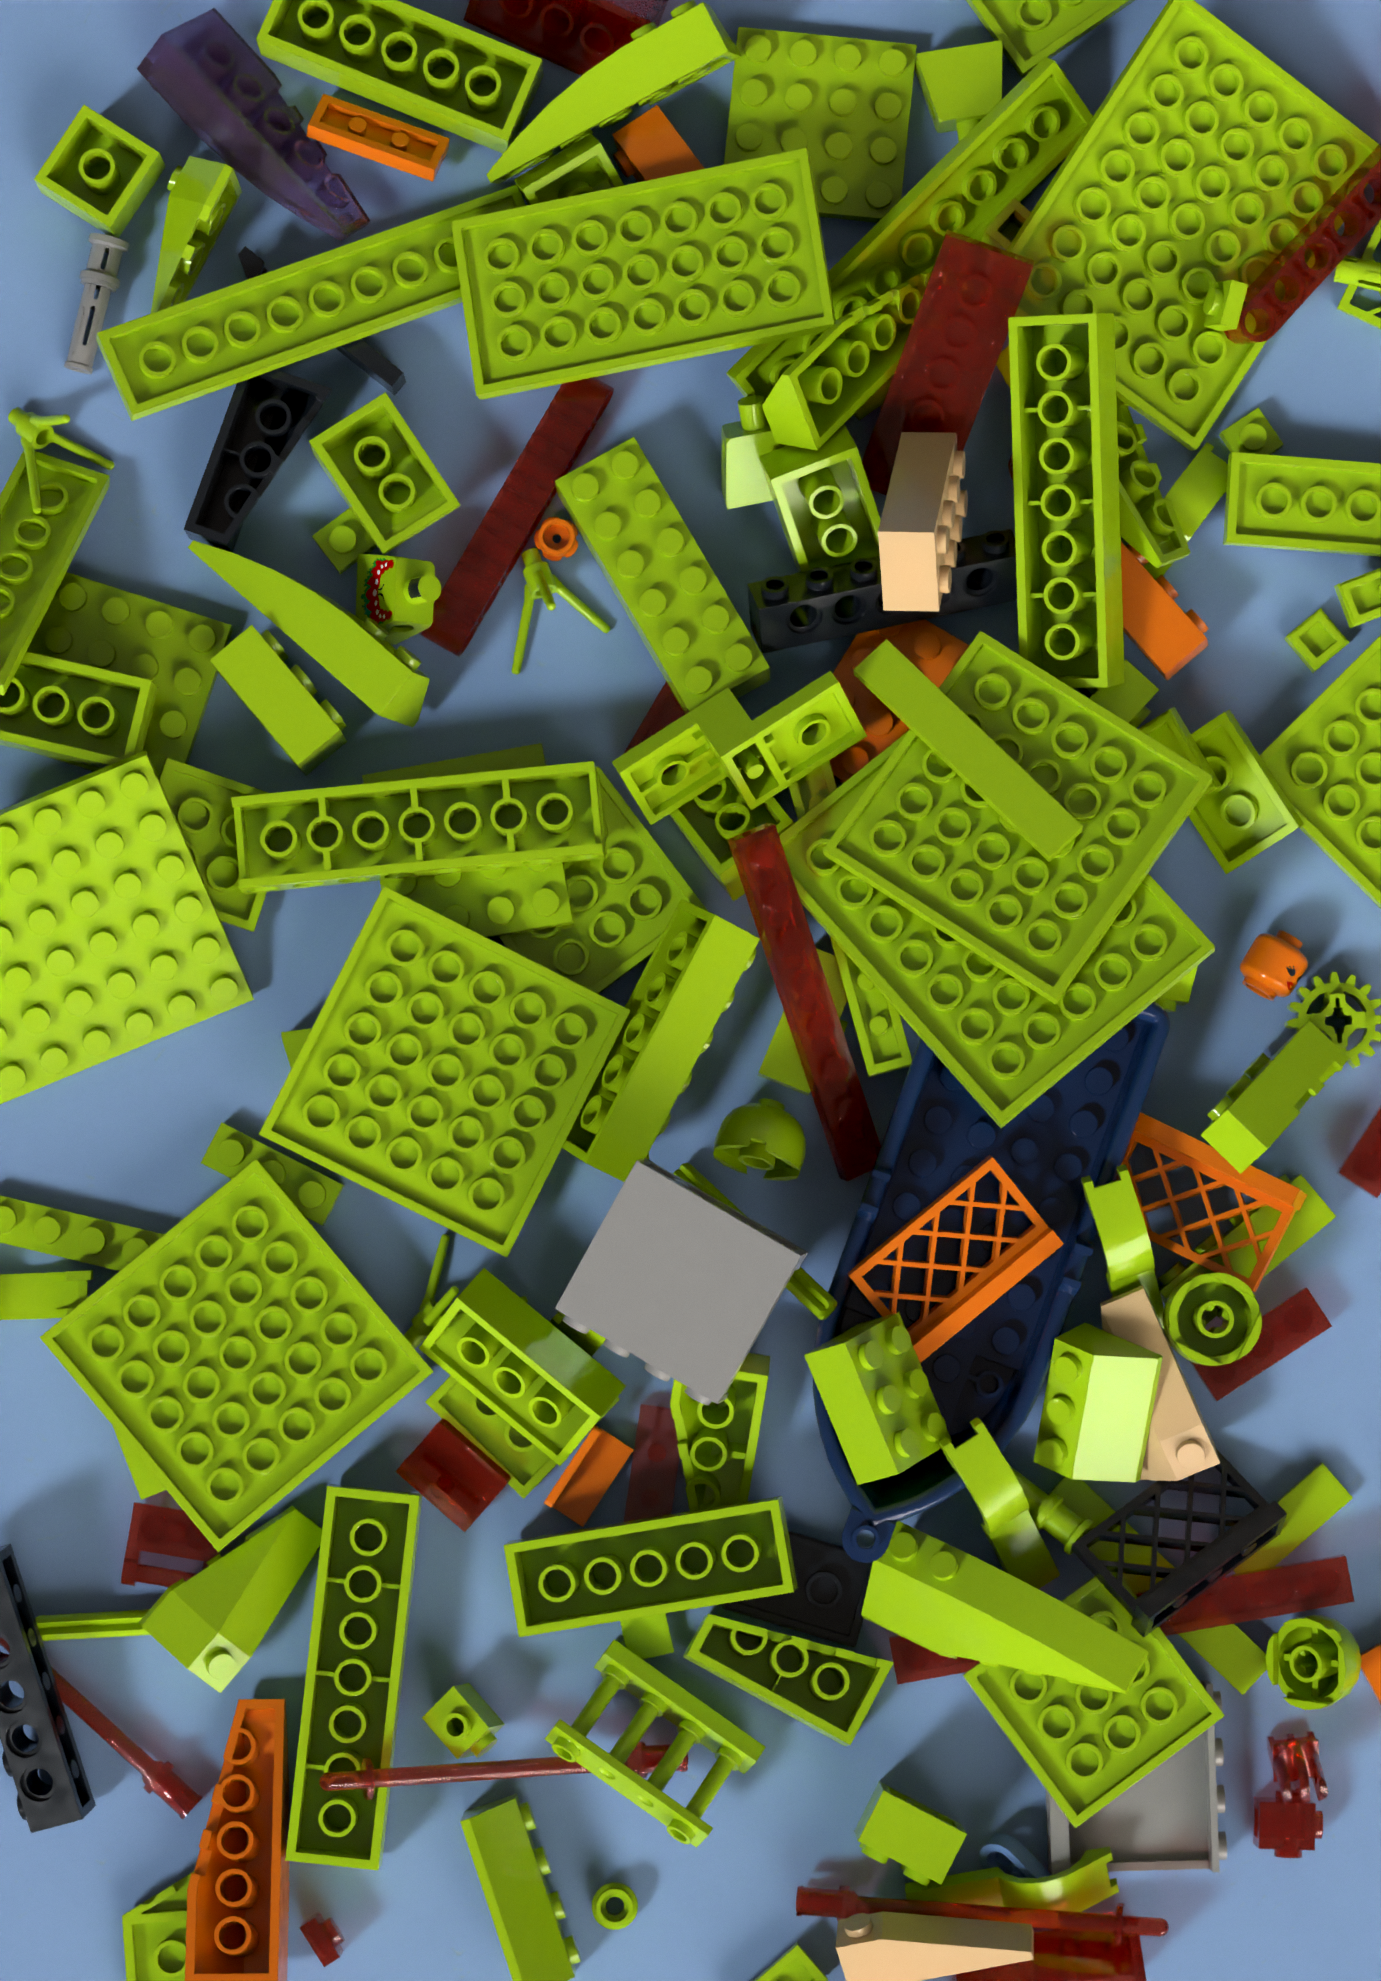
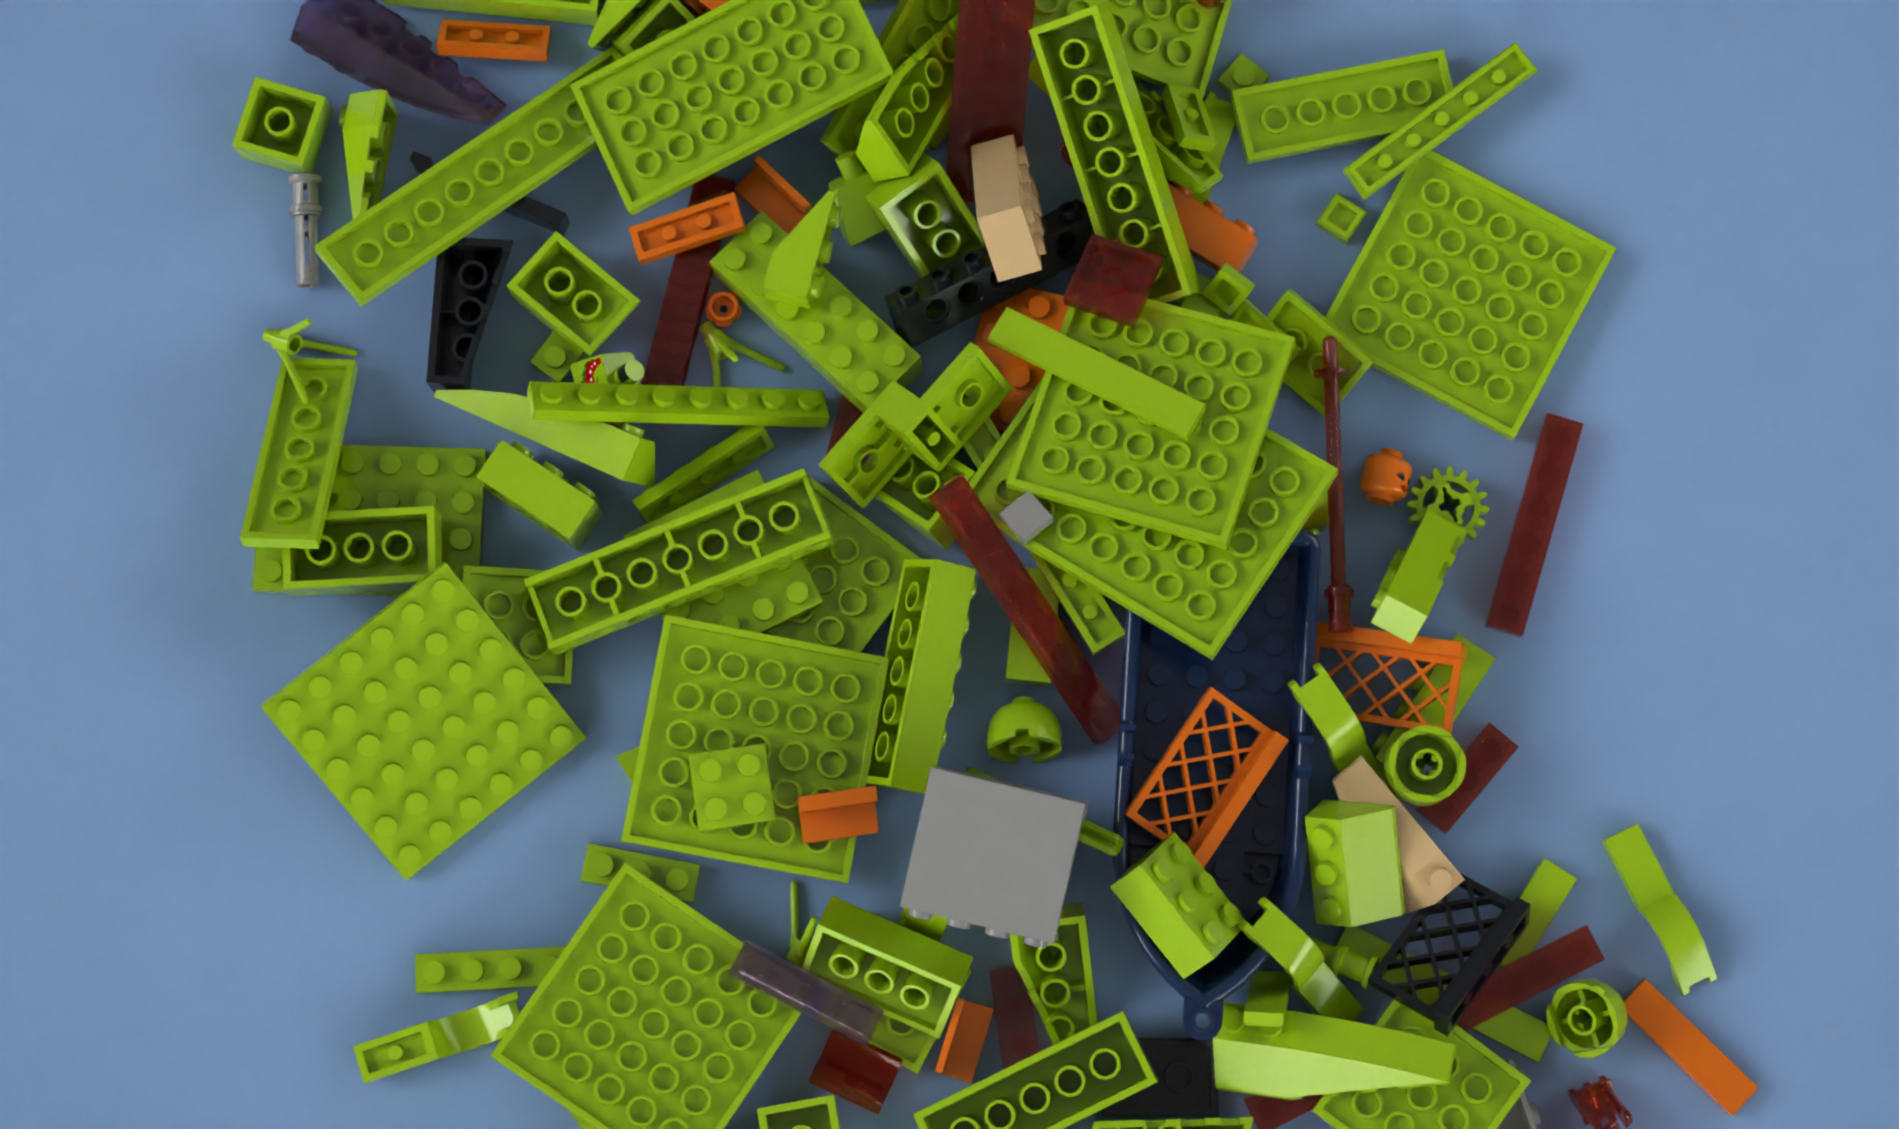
camera: 15 degrees left, 5 degrees down
none -> lime plate [527,381,829,428]
none -> orange plate [628,192,747,265]
none -> lime plate [632,425,775,523]
none -> lime plate [688,743,776,832]
none -> plate [728,940,884,1046]
none -> orange panel [734,155,812,234]
none -> lime slope [763,191,843,309]
none -> orange panel [796,786,879,843]
none -> light grey tile [999,491,1054,545]
none -> clear red plate [1063,234,1163,328]
none -> lime plate [1161,84,1217,152]
none -> lime plate [1201,263,1255,316]
none -> lime tile [1244,970,1292,1027]
none -> clear red bar [1314,336,1355,633]

